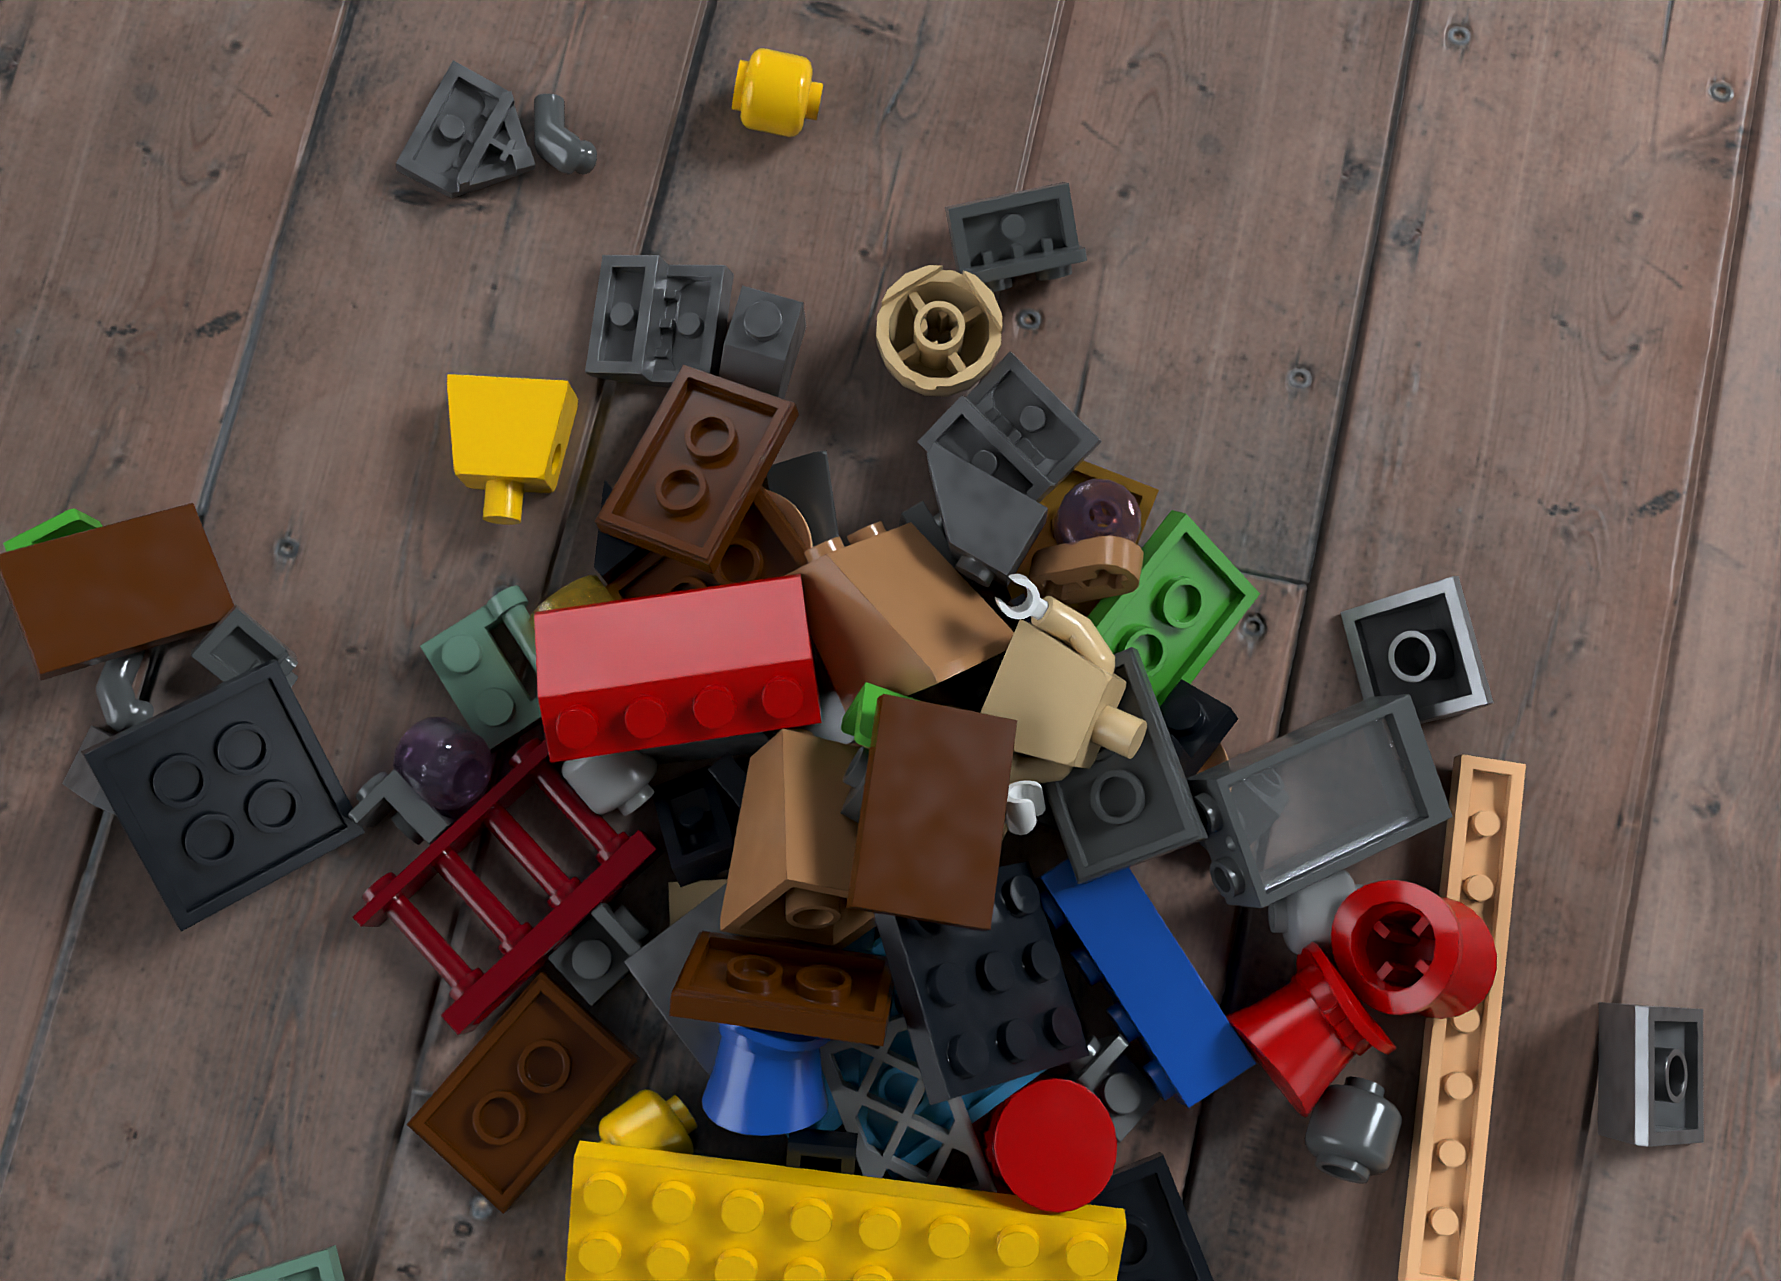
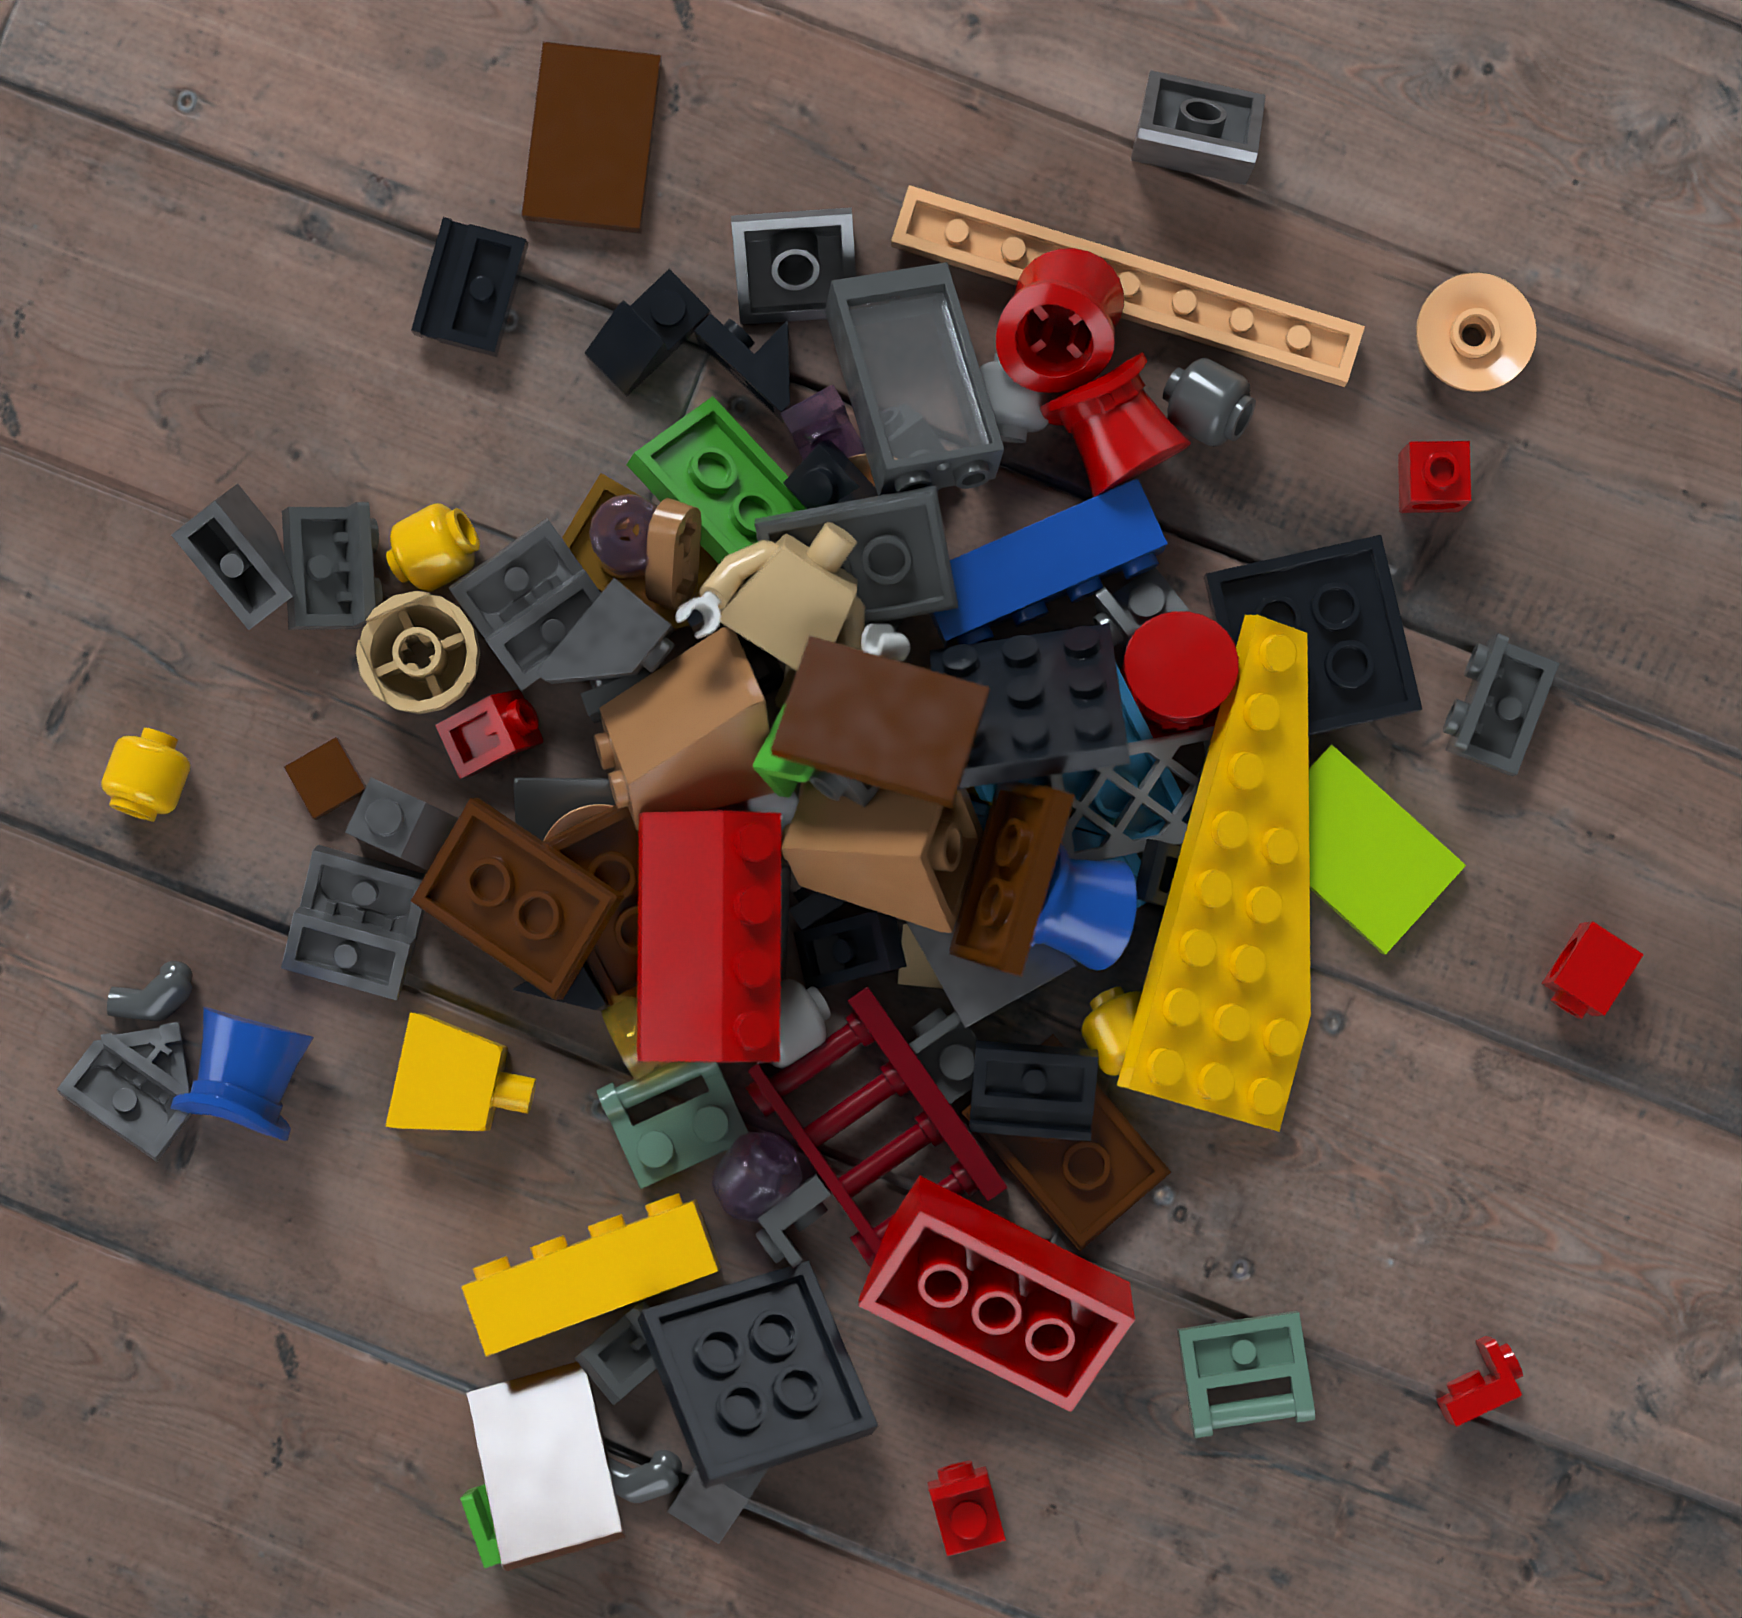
camera: 80 degrees left, 5 degrees up
none -> blue hat [170,1007,314,1141]
none -> flat silver slope [171,484,296,630]
none -> reddish brown tile [284,737,366,820]
none -> yellow head [386,503,480,592]
none -> black plate [411,217,529,357]
none -> red bracket [435,689,543,779]
none -> yellow brick [461,1193,721,1356]
none -> reddish brown tile [522,42,662,234]
none -> black slope [585,269,711,397]
none -> black slope [694,313,791,423]
none -> clear purple bracket [780,385,866,460]
none -> red slope [858,1175,1135,1412]
none -> red bracket [927,1461,1006,1557]
none -> black plate [969,1040,1099,1141]

